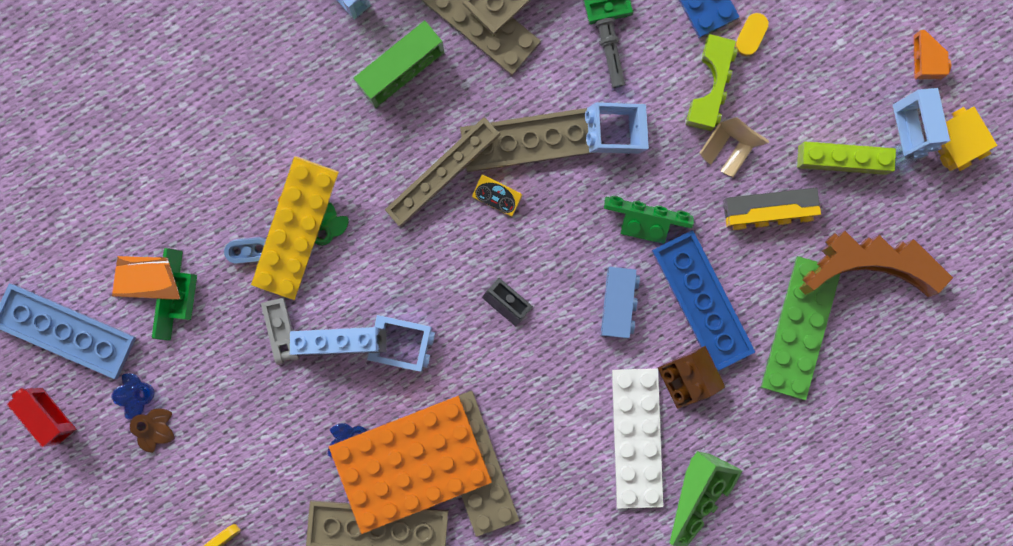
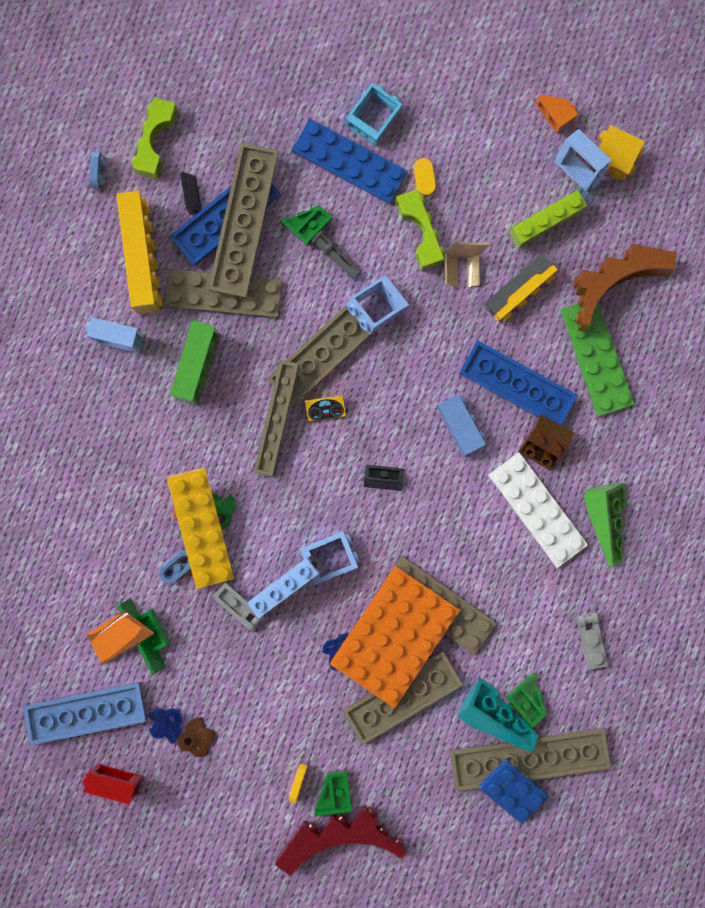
camera: 40 degrees left, 0 degrees up
green bracket [604,196,694,244] -> none

